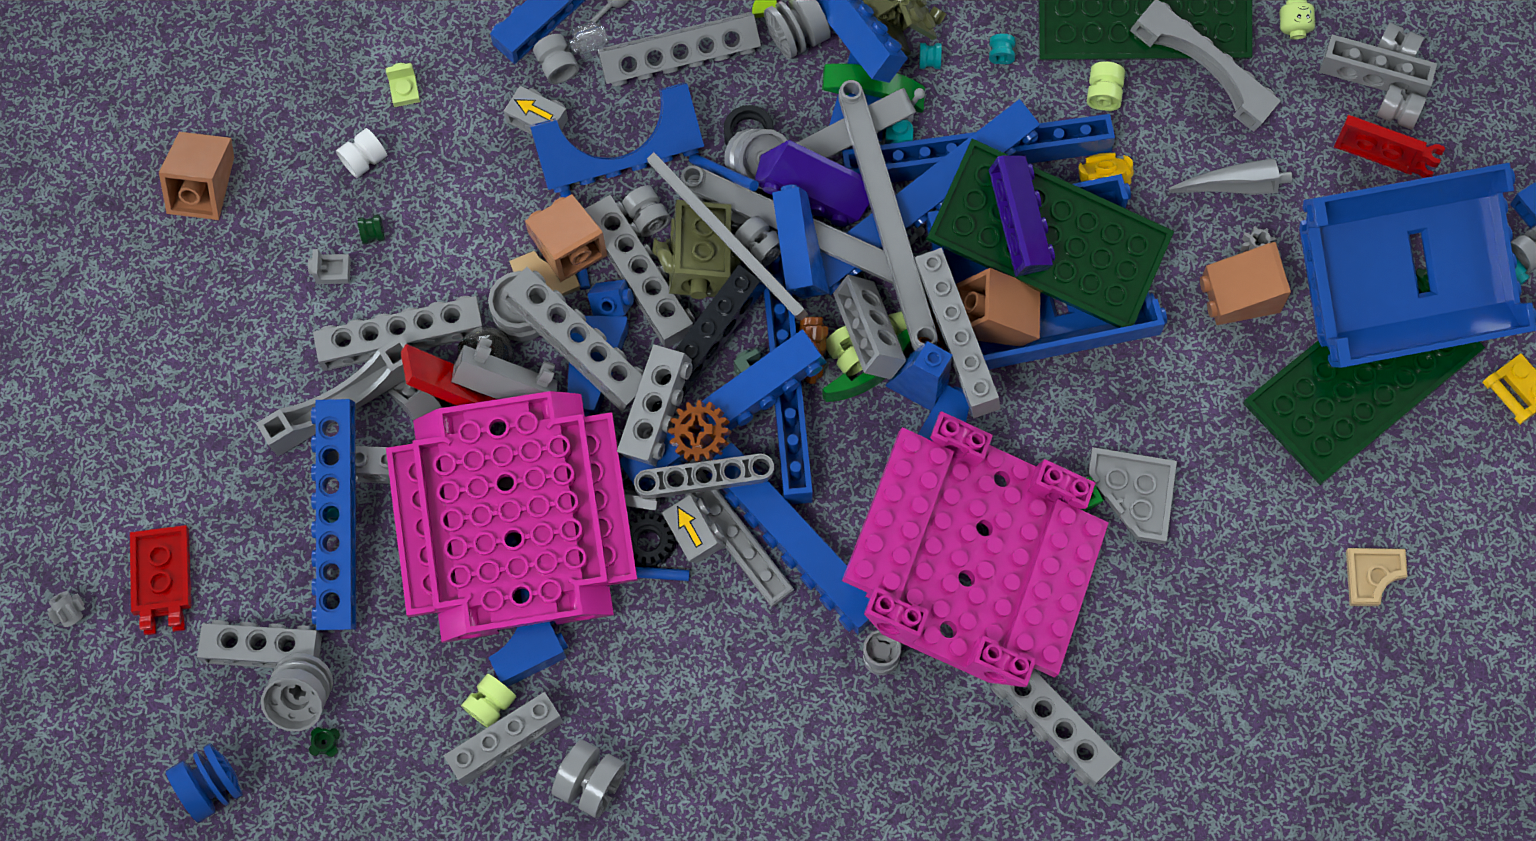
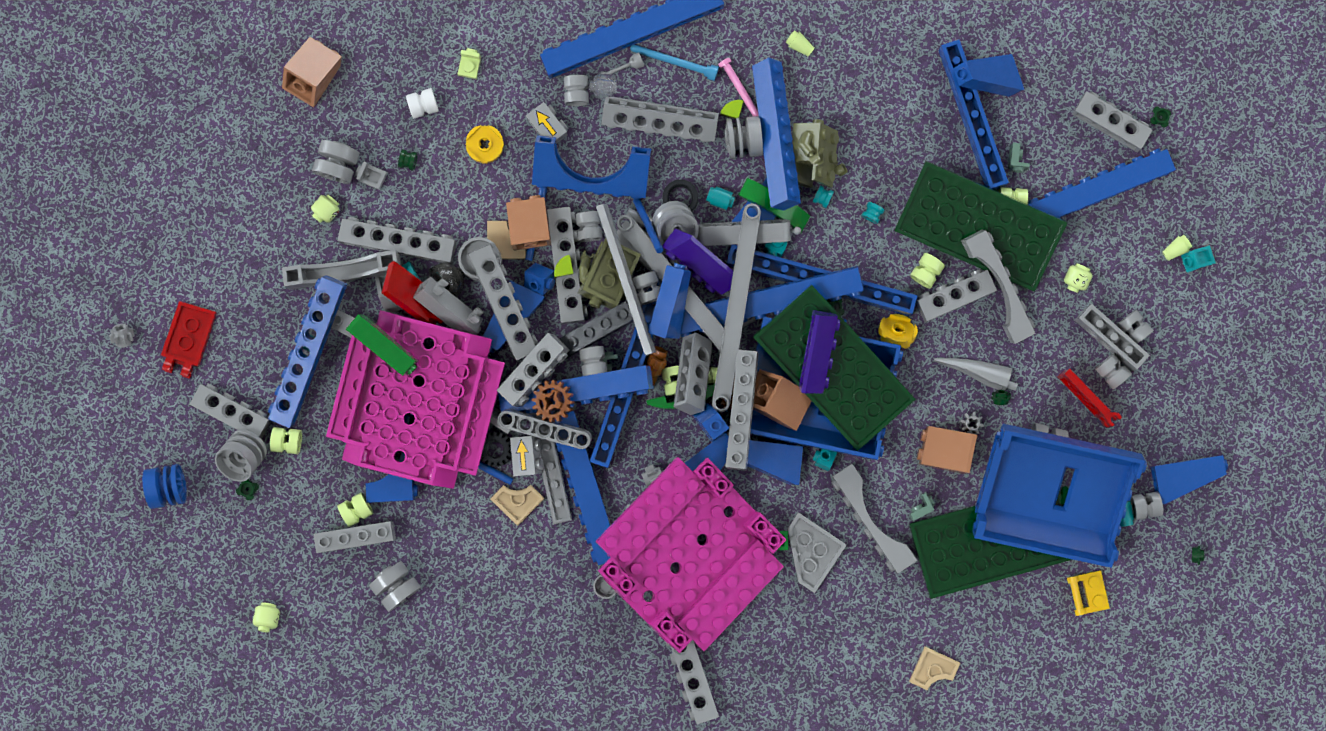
camera: 20 degrees right, 15 degrees up
none -> yellowish green wheel [270,427,302,454]
none -> light grey wheel [311,140,360,184]
none -> yellowish green head [311,195,340,223]
none -> green slope [346,314,418,376]
none -> yellow plate [466,125,504,164]
none -> tan tile [490,485,545,526]
none -> lime tile [554,255,574,278]
none -> light grey wheel [579,346,608,376]
none -> light grey gear [641,465,662,487]
none -> teal brick [706,186,735,210]
none -> blue slope [747,440,803,485]
none -> teal plate [812,449,837,471]
none -> light grey arch [831,464,917,574]
none -> sand green bracket [908,493,935,521]
none -> light grey brick [916,269,997,323]
none -> dark green plate [991,390,1011,405]

